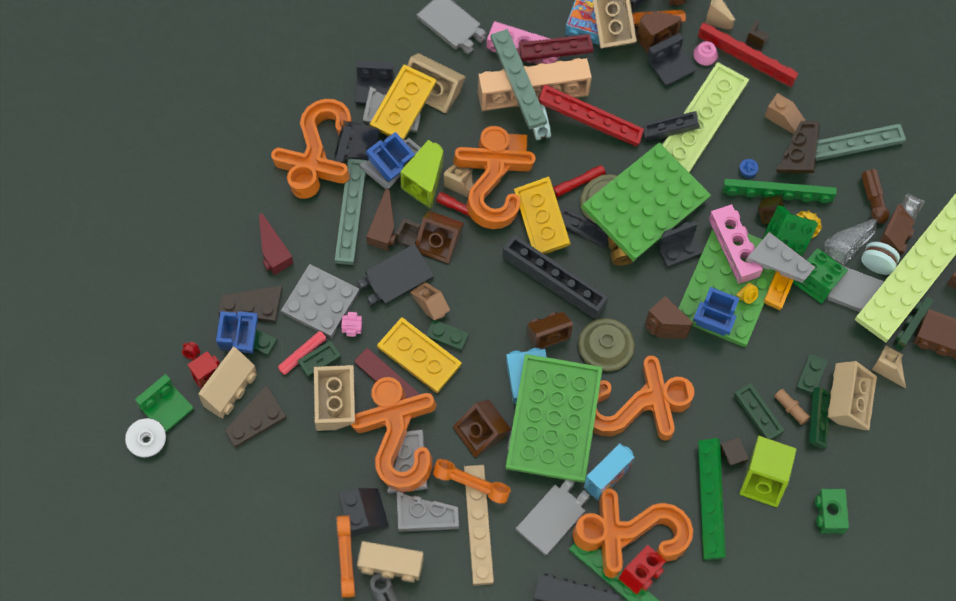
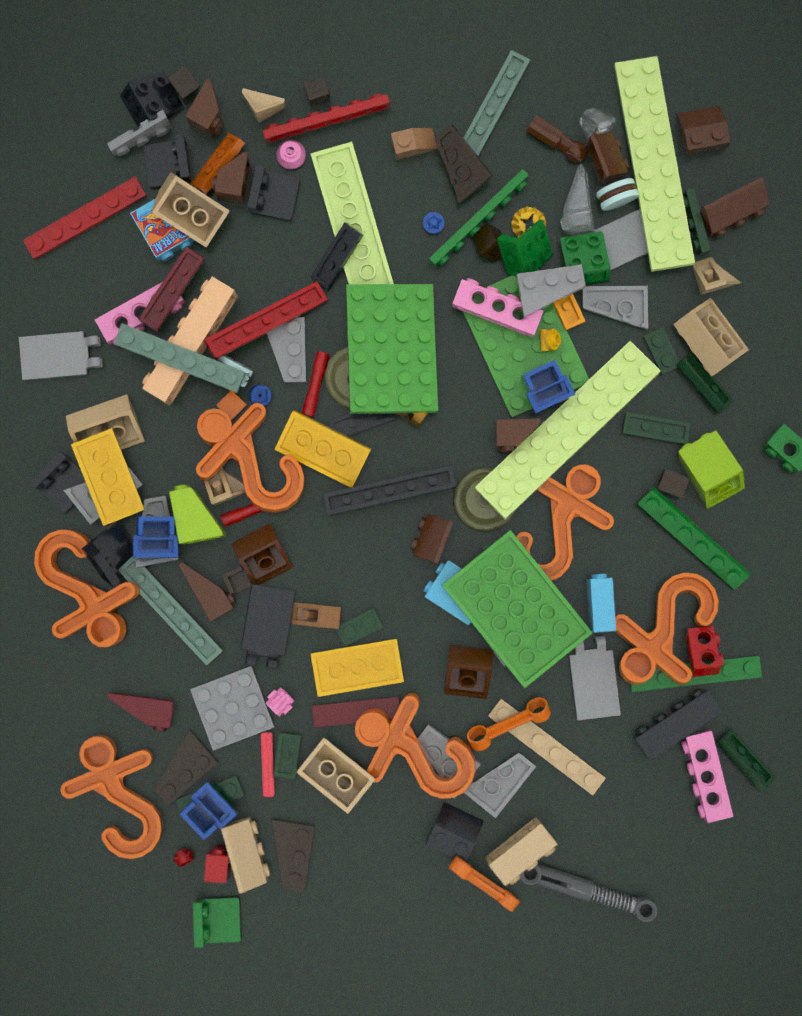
camera: 45 degrees left, 20 degrees up
white dish [125,419,166,457] -> none
black bracket [658,221,702,269] -> none
medium nougat pin [774,389,810,425] -> none
none -> orange piece [61,734,163,859]
none -> blue tile [249,384,272,406]
none -> light grey wing [267,317,306,383]
none -> yellowish green plate [475,341,661,520]
none -> light grey wing [582,286,648,330]

